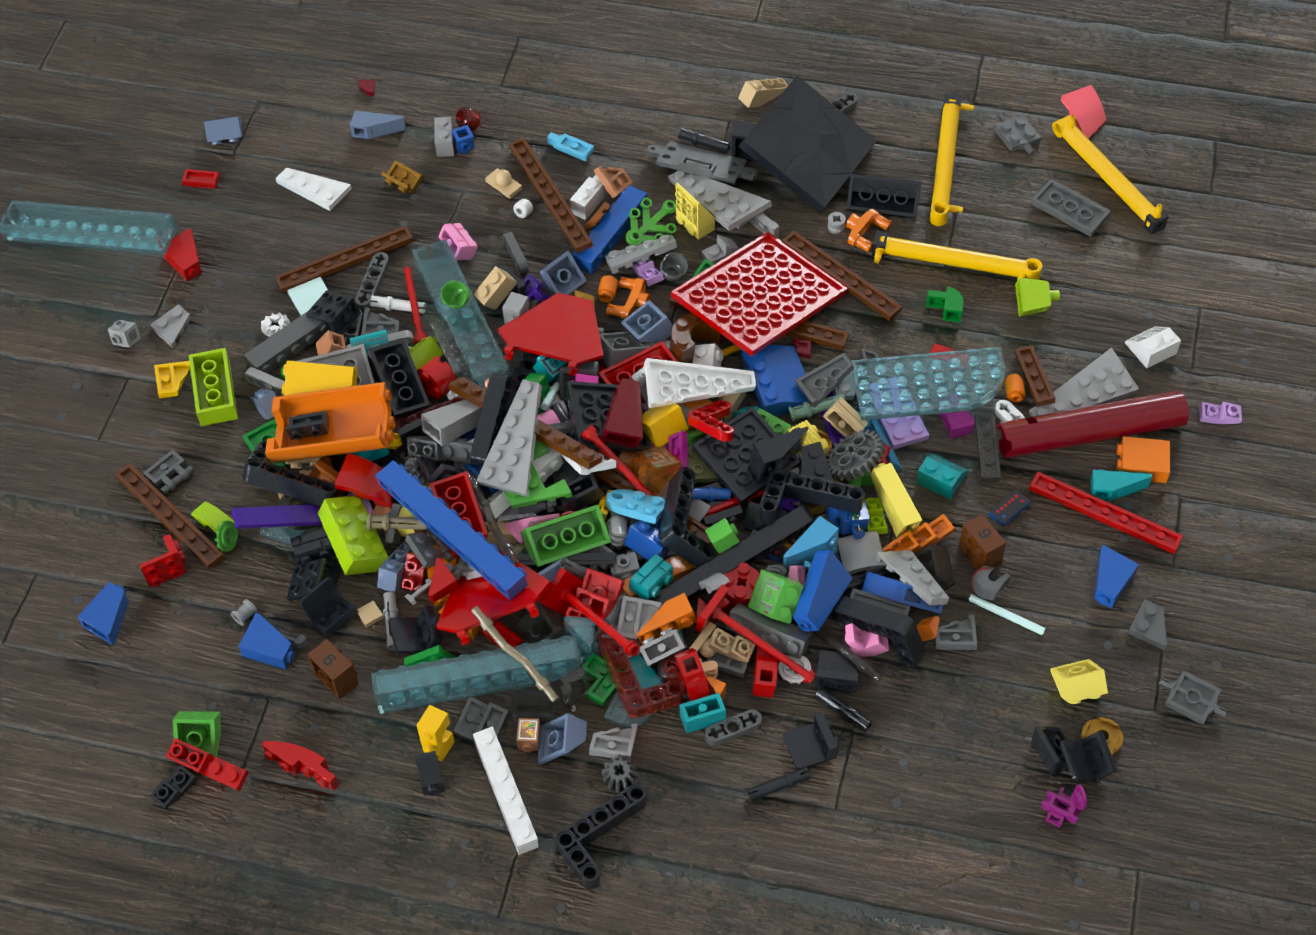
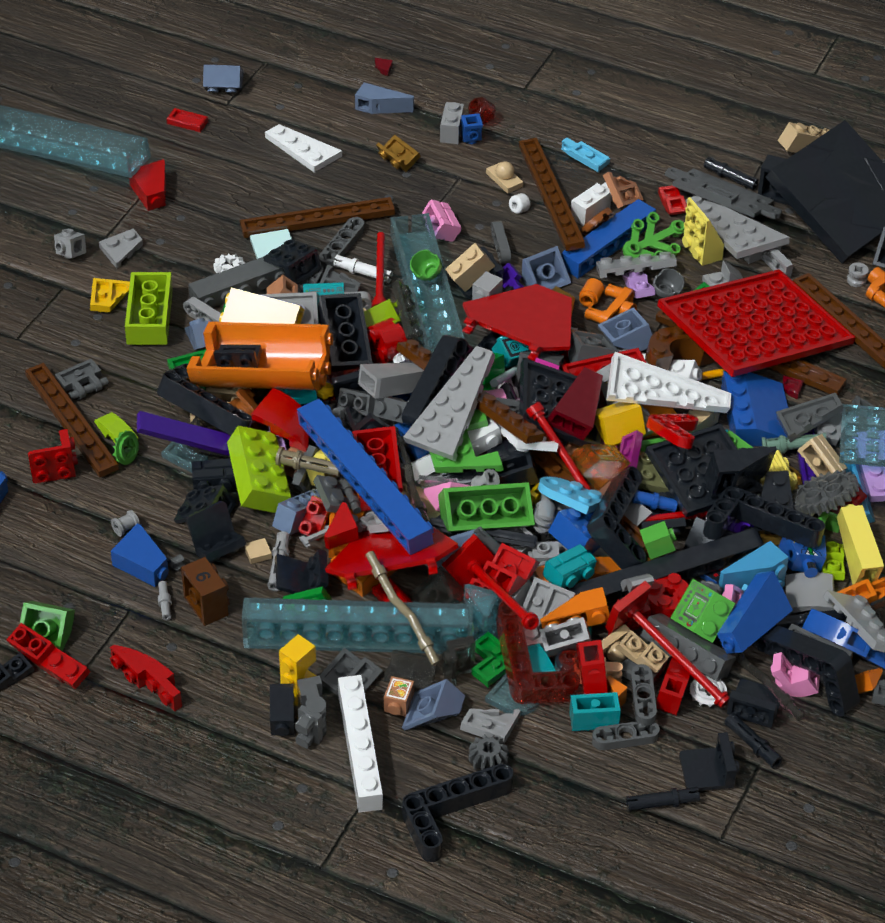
camera: 10 degrees right, 10 degrees down
none -> light grey bar [158,581,172,620]
none -> dark grey hips [295,676,327,749]
none -> light grey bush [471,469,500,486]
none -> dark grey beam [631,664,657,726]
none -> red slope [658,185,687,215]

